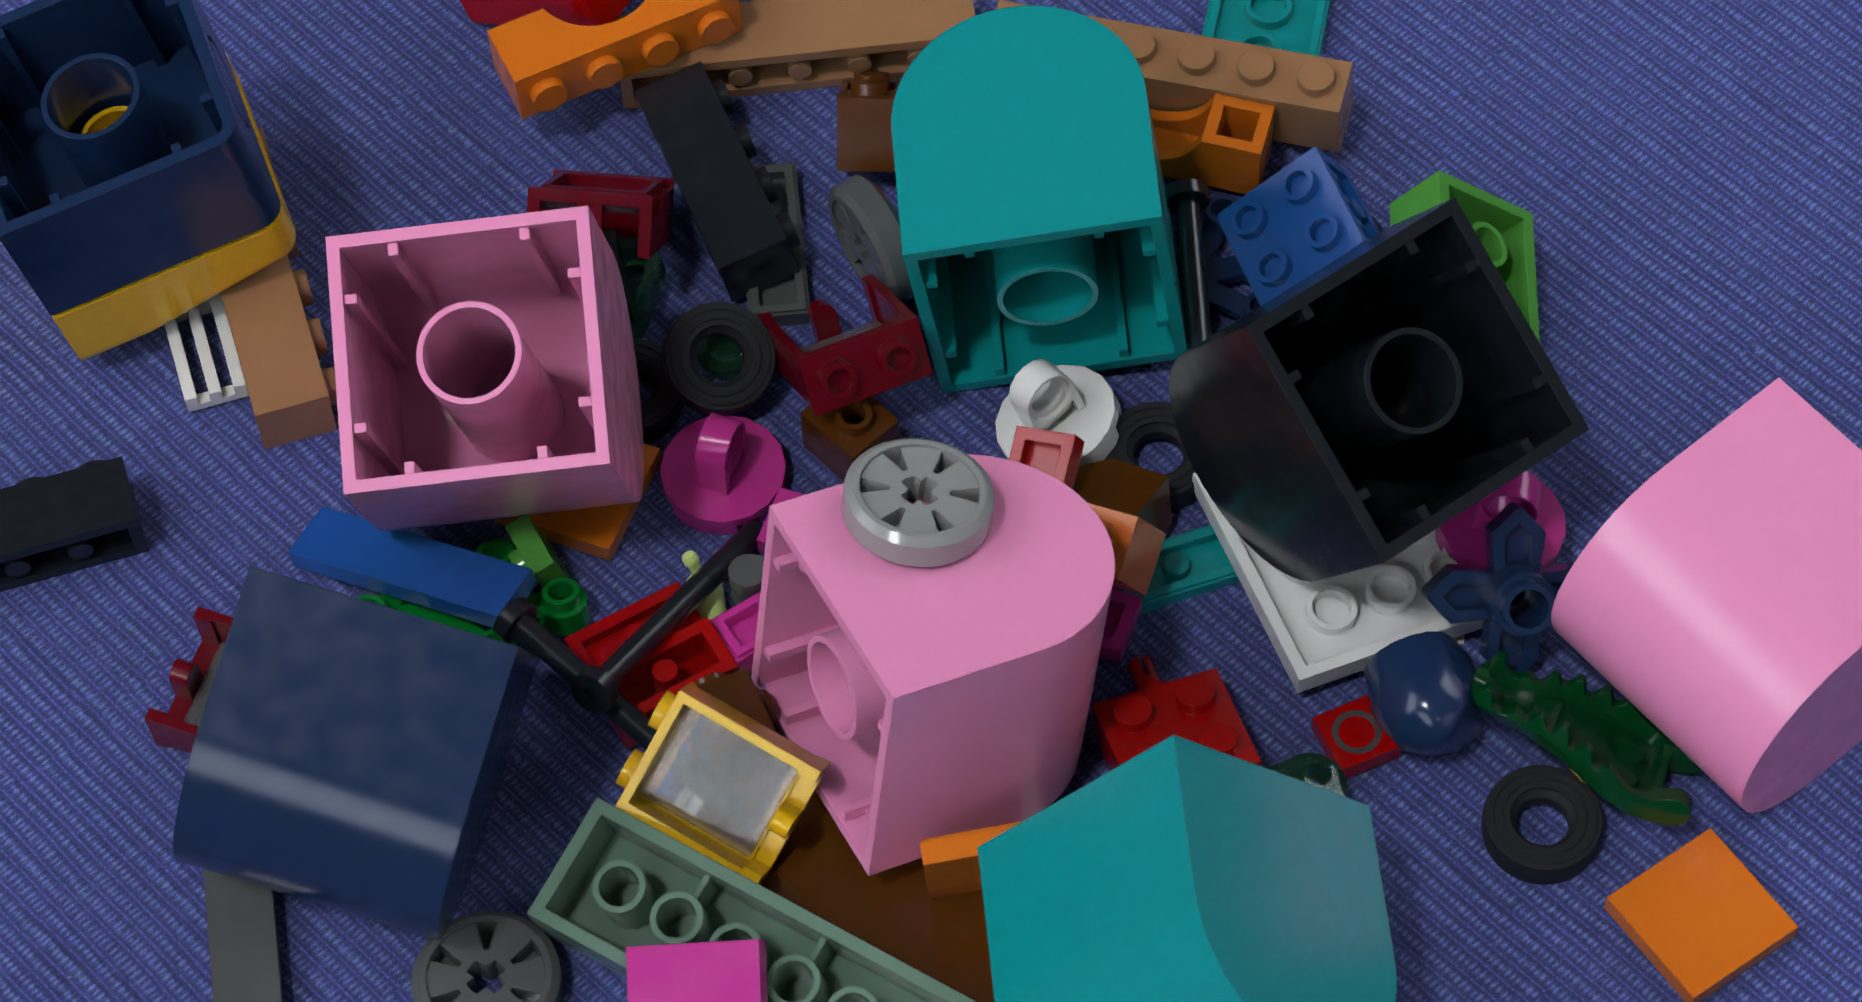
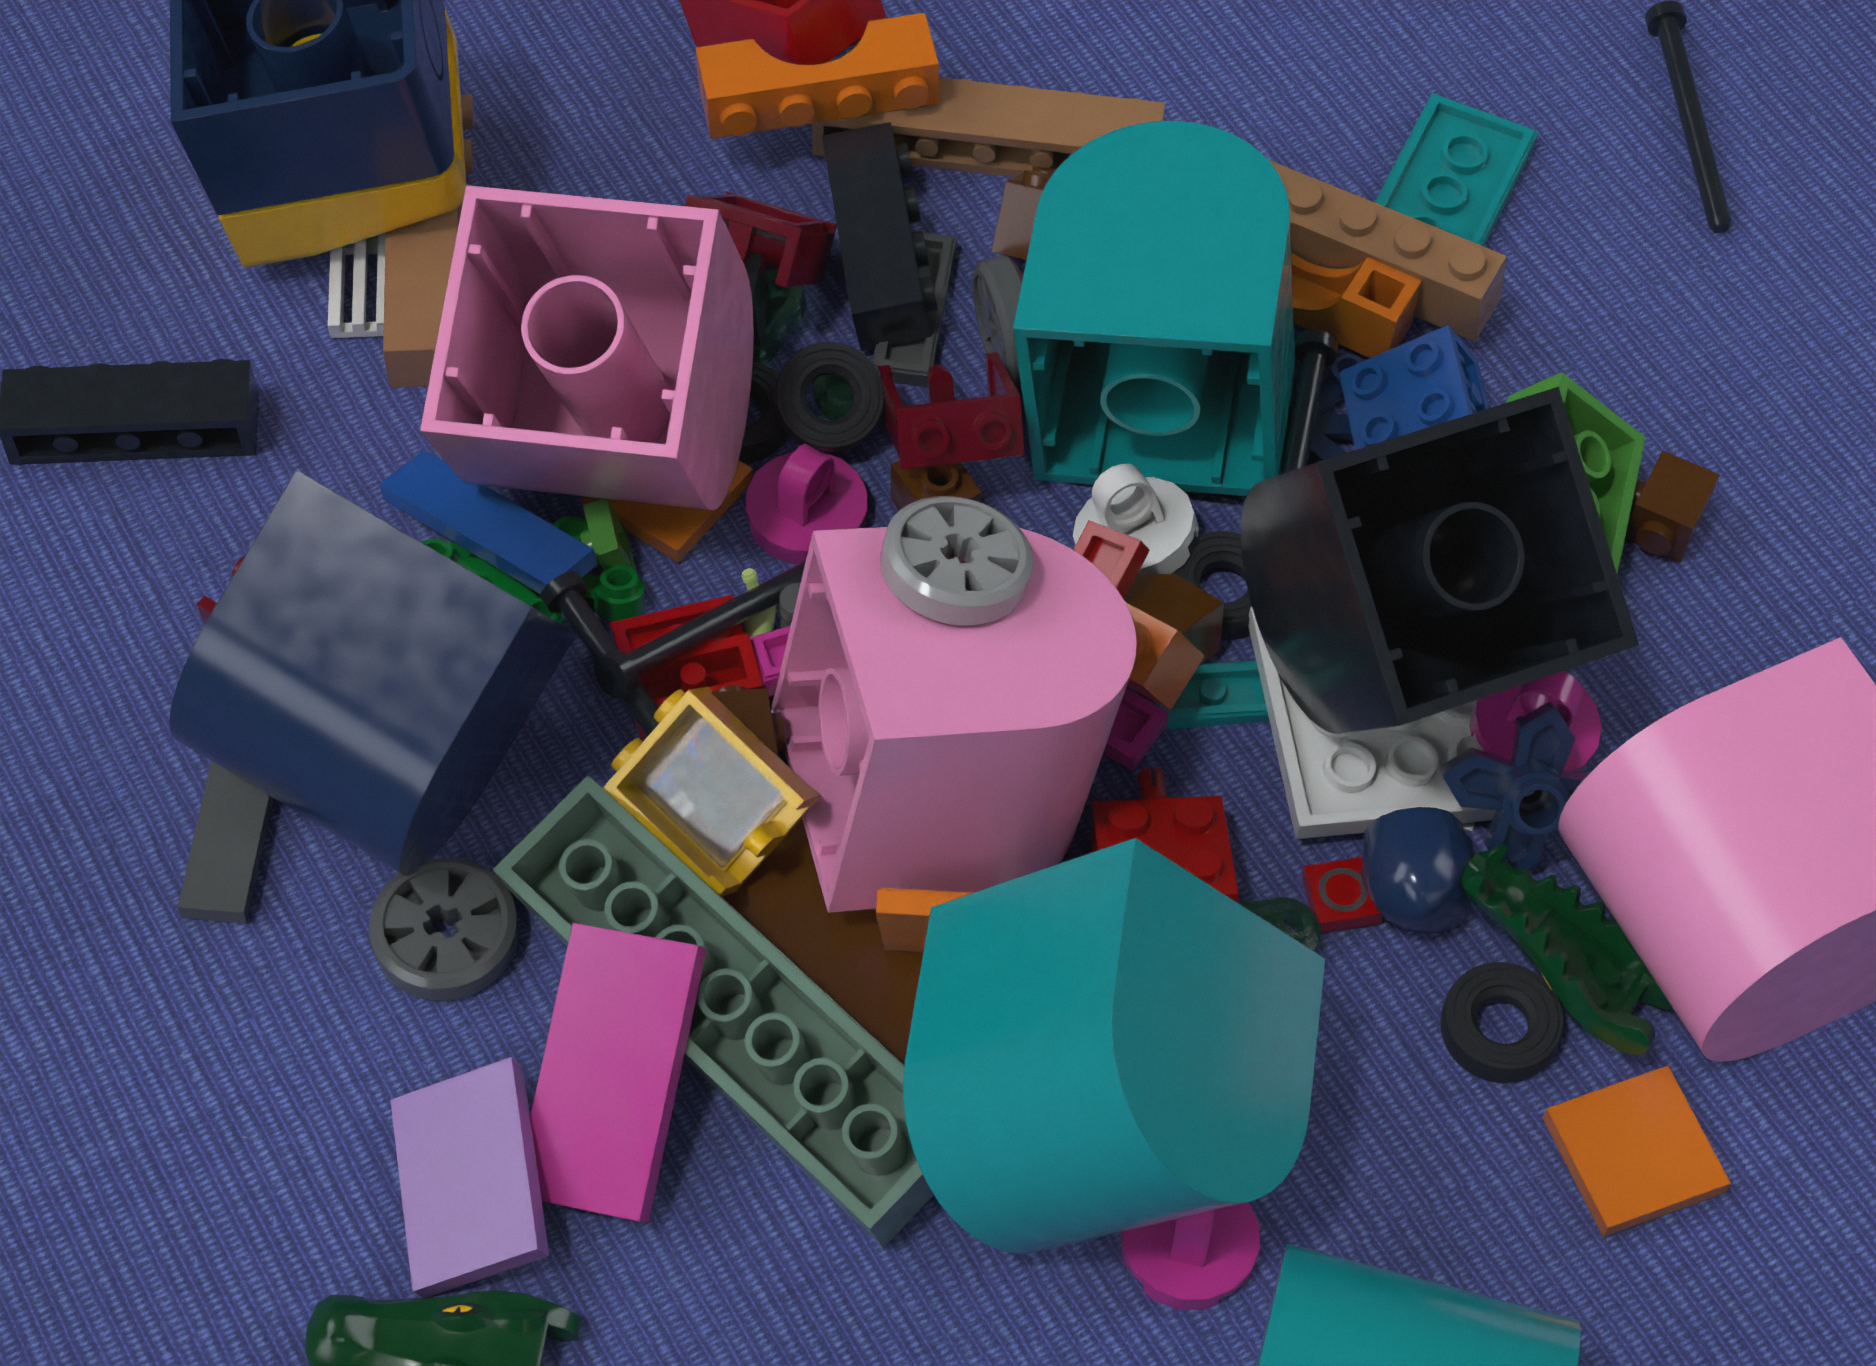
camera: 10 degrees right, 0 degrees up
none -> reddish brown brick [1625,450,1720,563]

